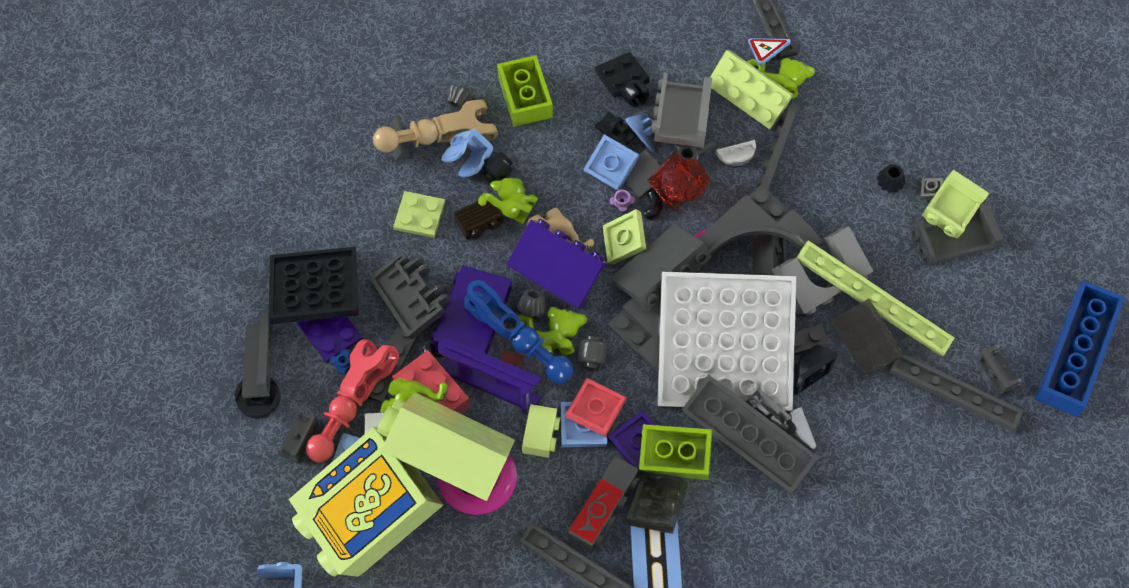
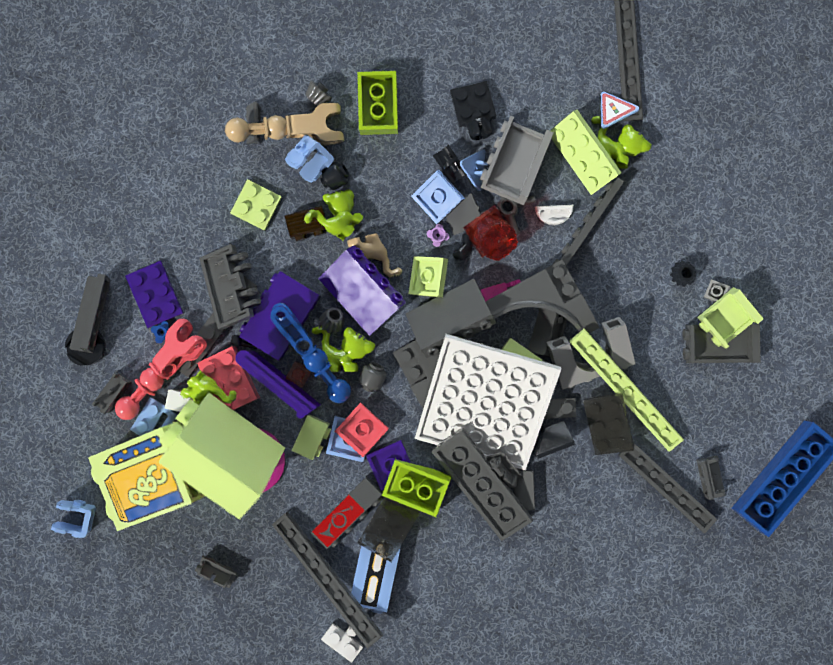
camera: 15 degrees right, 25 degrees up
black plate [268,246,359,325] -> none

